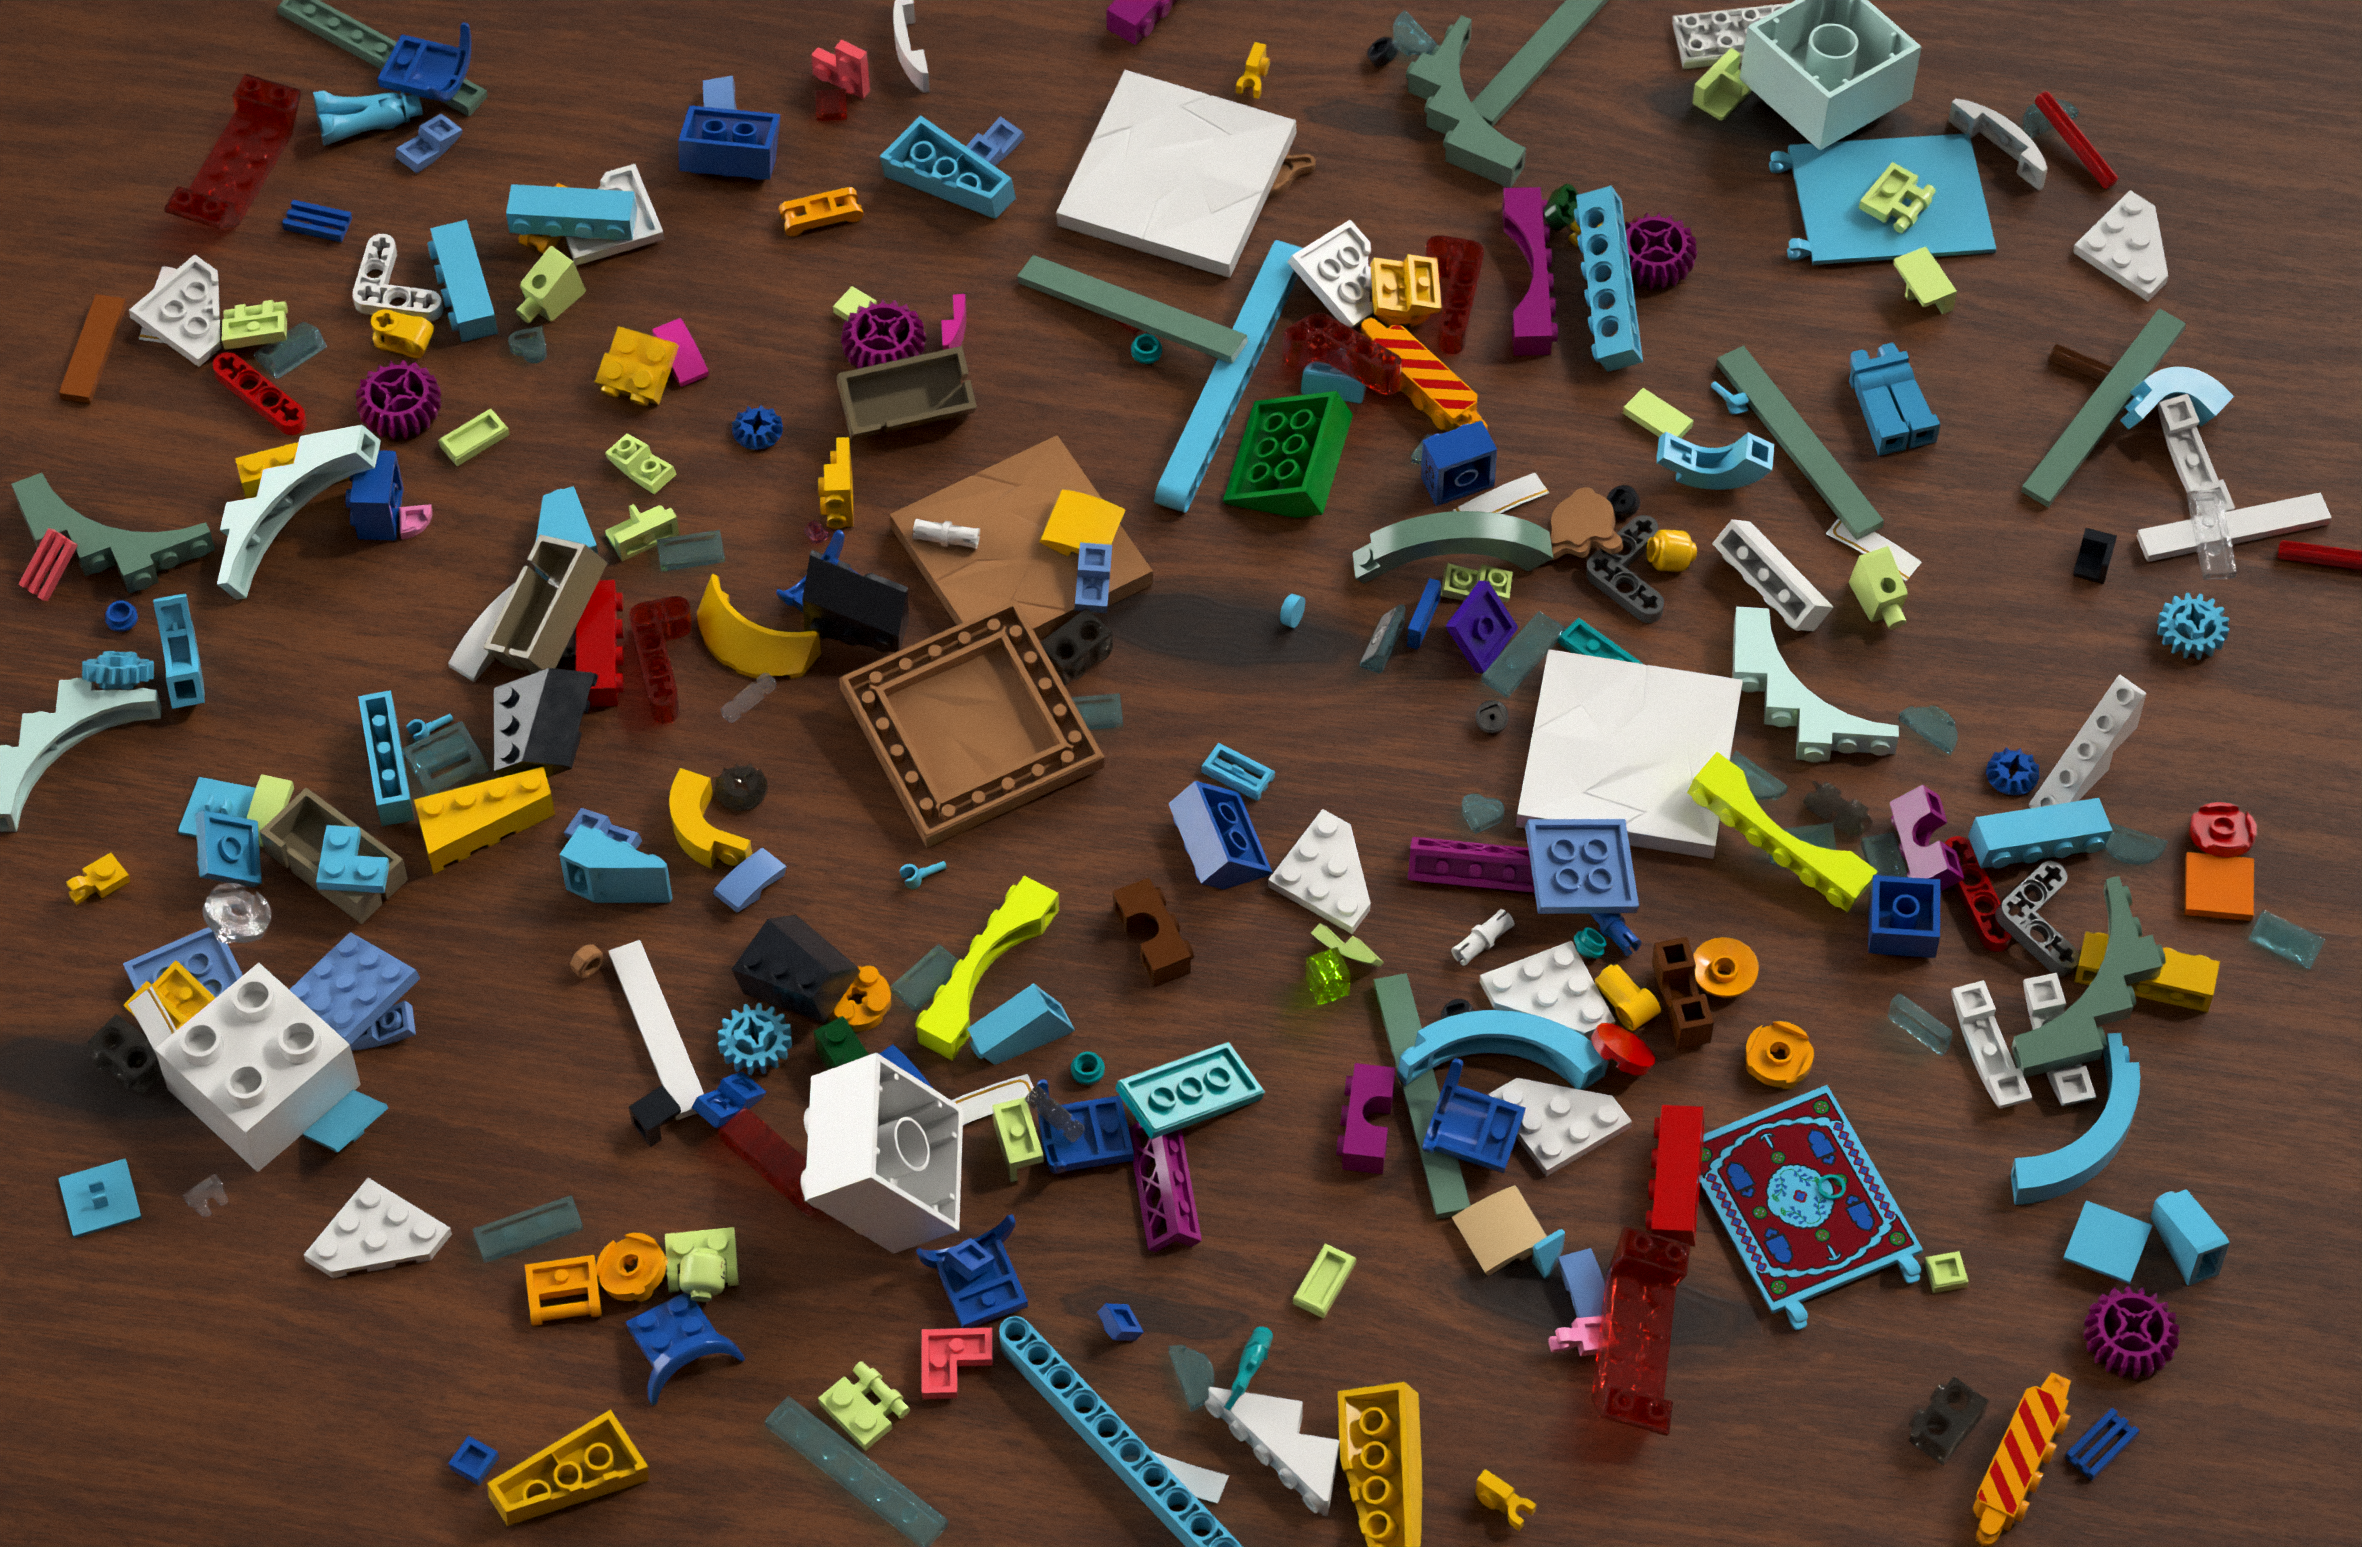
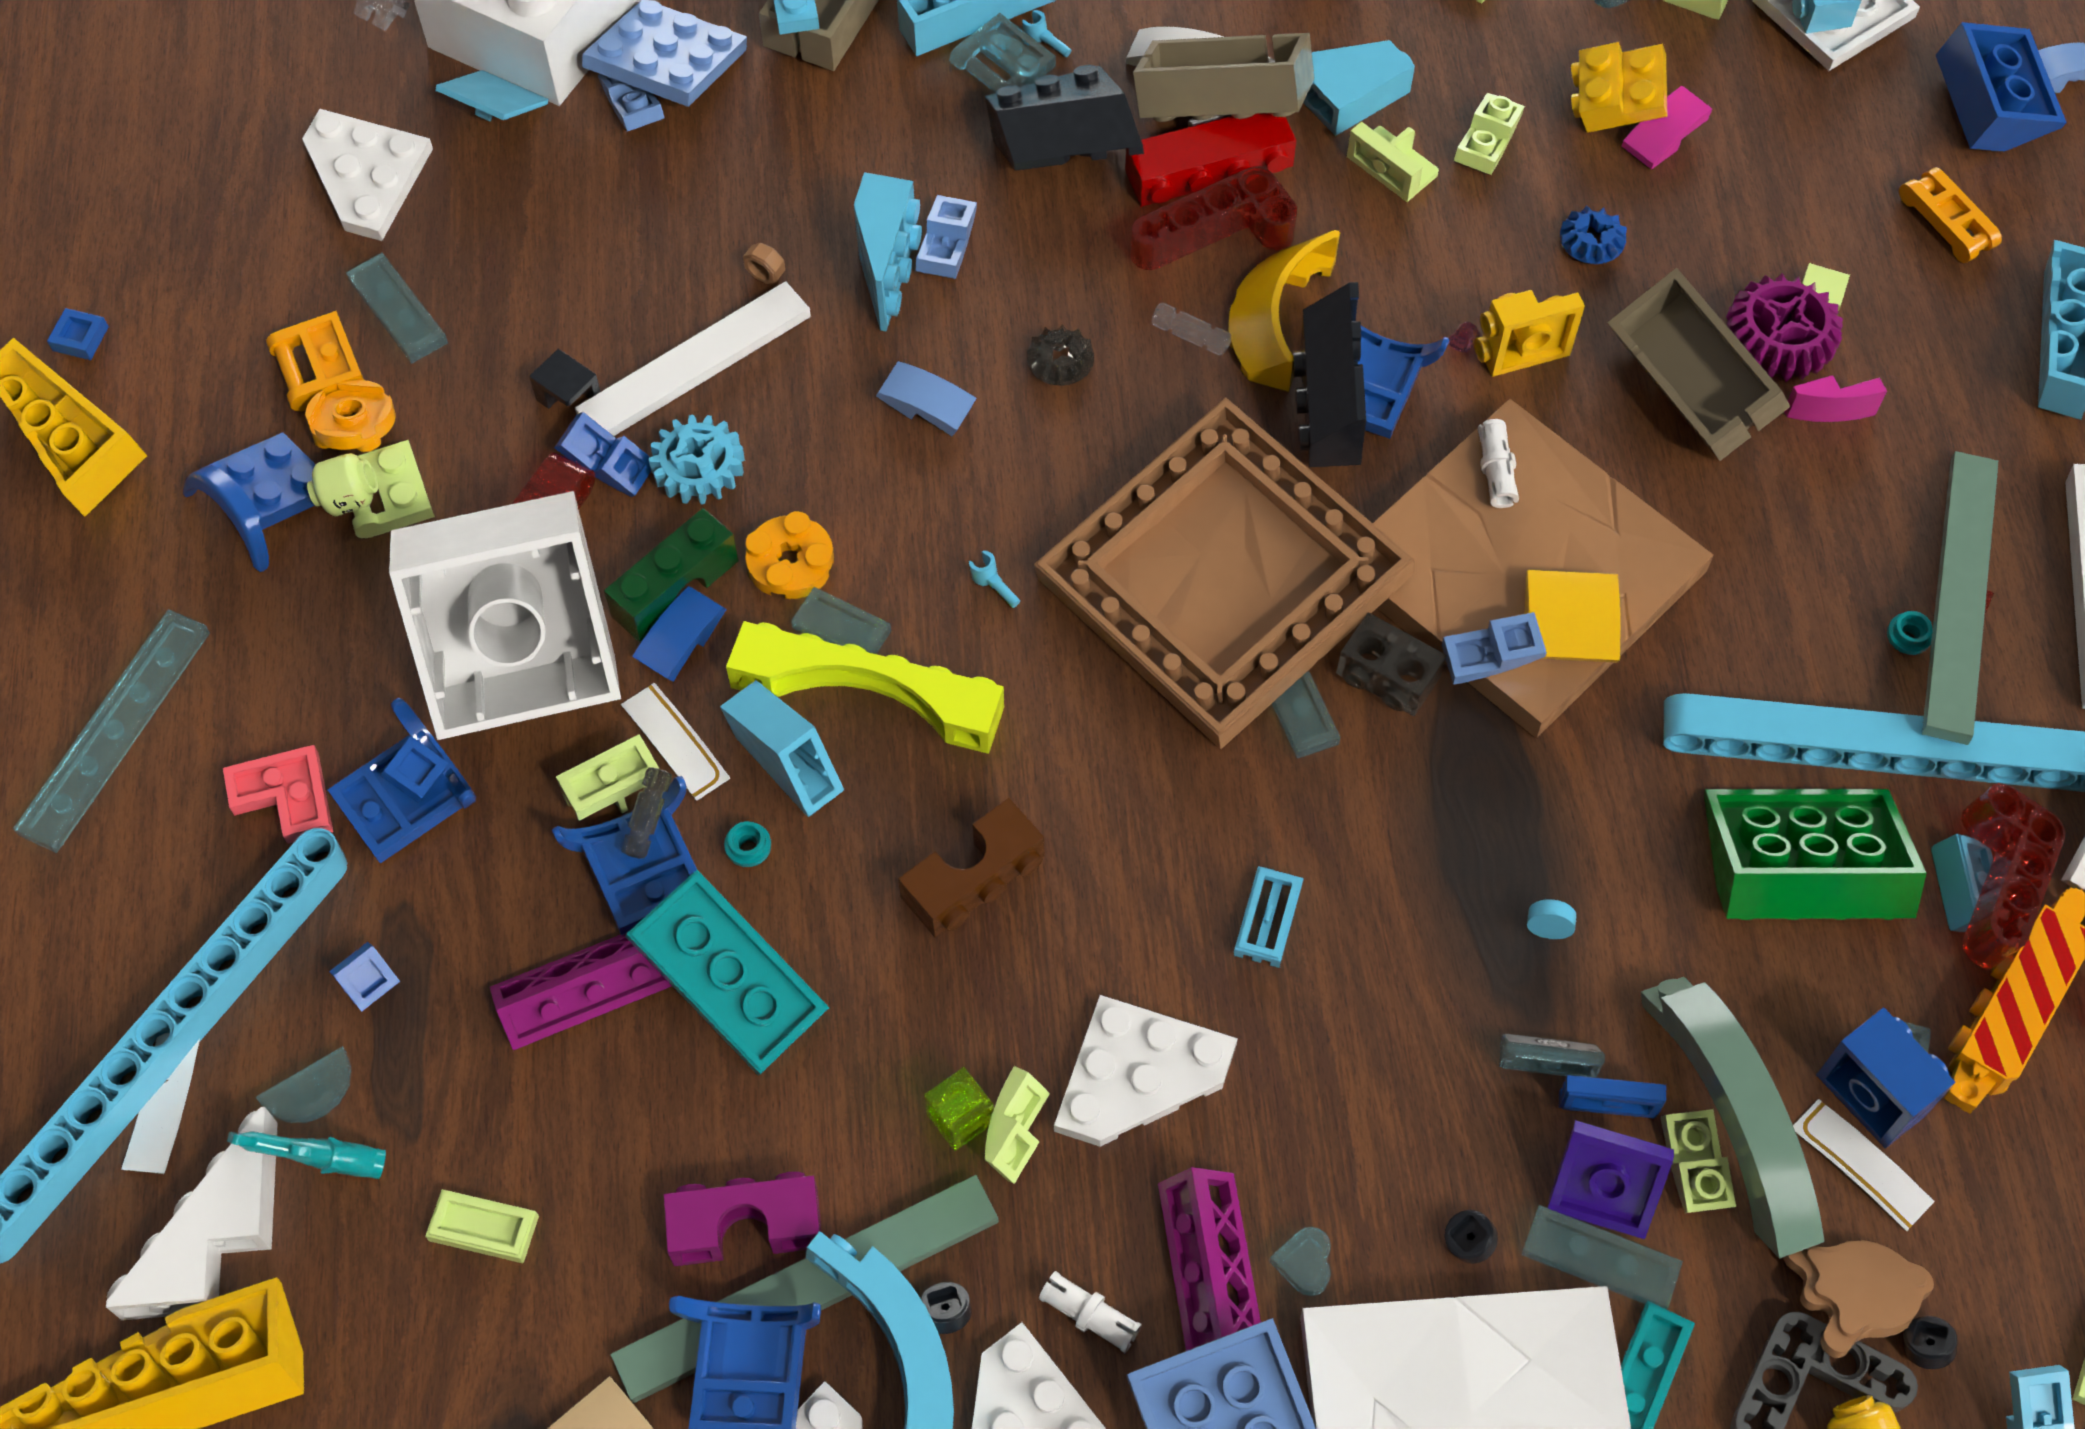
camera: 75 degrees right, 5 degrees up
yellow wedge [414,767,555,874] -> none
clear light blue tile [656,530,725,572] -> none
yellow arch [669,768,752,869] -> none
black wedge [731,914,860,1022] -> none
yellowish green plate [818,1361,910,1451] -> none
blue slope [1168,781,1272,889] -> none

